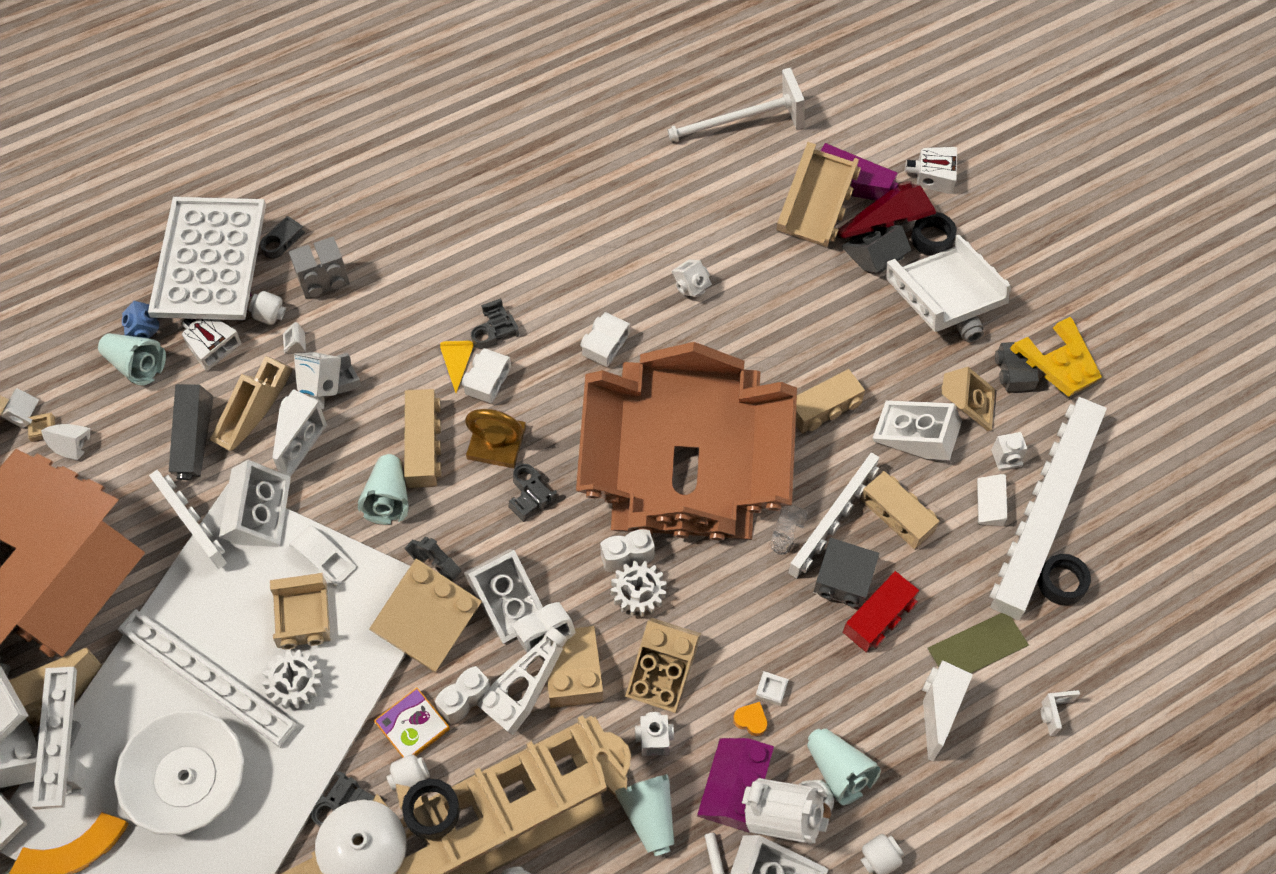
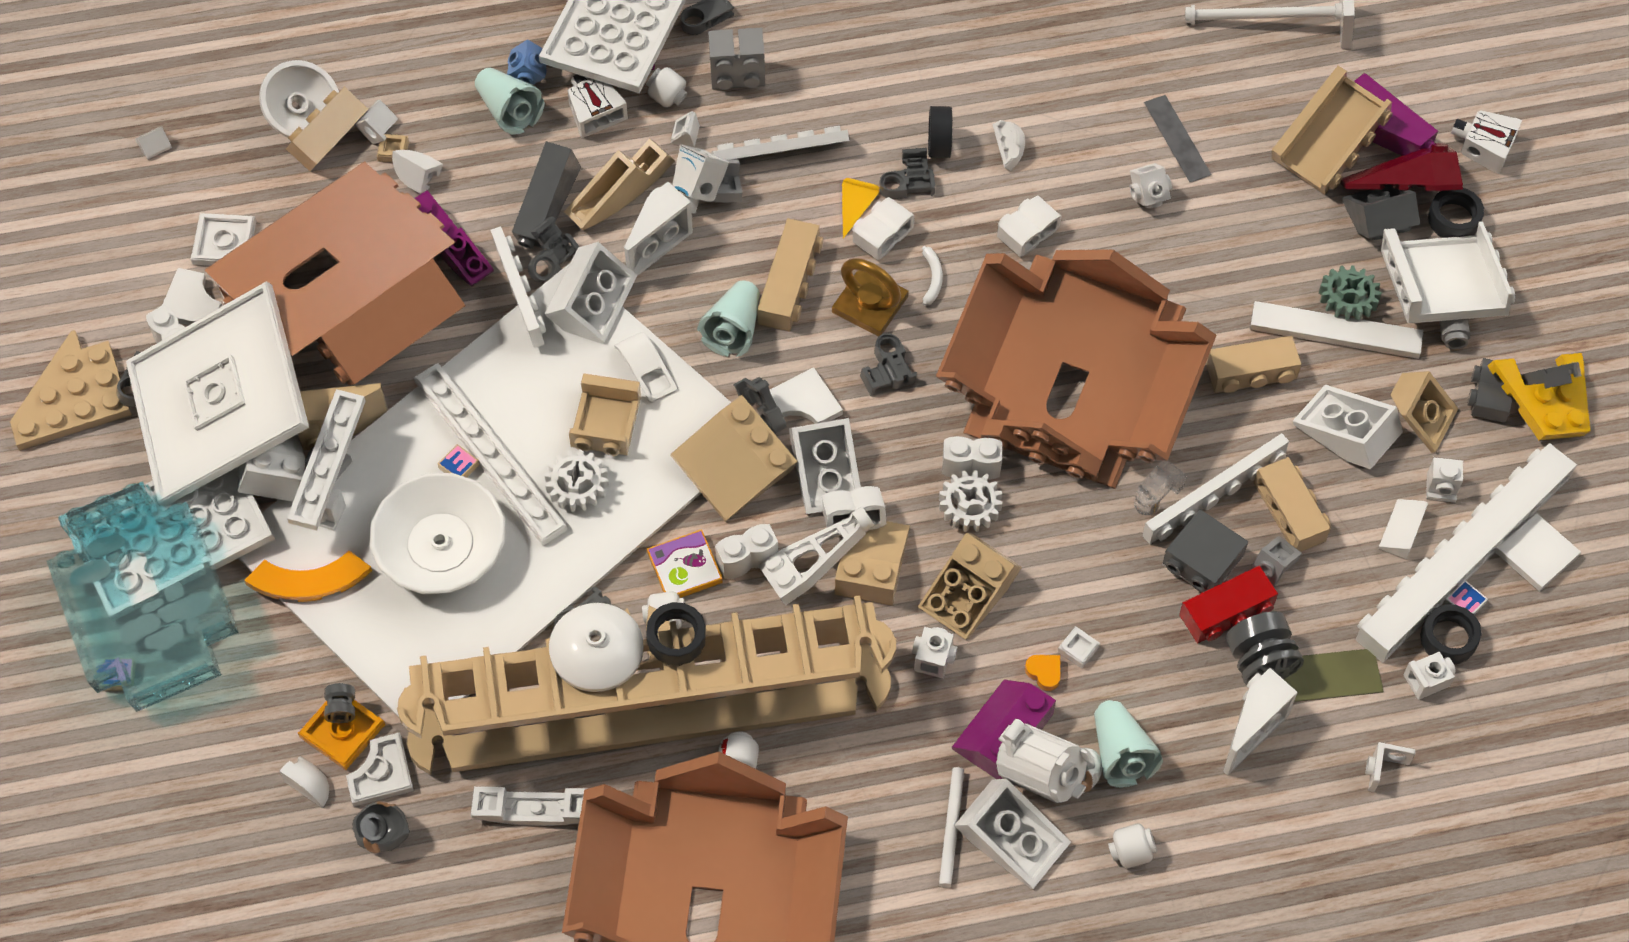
camera: 20 degrees right, 0 degrees up
light aqua cone [615,774,674,856] -> none
none -> magenta slope [414,190,494,286]
none -> tile [437,444,480,477]
none -> dark grey piece [528,216,580,282]
none -> white plate [711,126,850,160]
none -> white tile [770,367,843,424]
none -> white piece [922,246,943,306]
none -> black tyre [928,106,953,158]
none -> white plate [992,120,1025,171]
none -> flat silver sticker [1144,95,1212,182]
none -> dark grey wheel [1225,611,1304,686]
none -> white tile [1250,301,1423,359]
none -> light grey bracket [1251,536,1302,586]
none -> sand green gear [1318,265,1382,321]
none -> white brick [1403,652,1456,700]
none -> tile [1444,580,1488,615]
none -> white tile [1495,513,1581,592]
none -> dark grey piece [1521,362,1582,389]

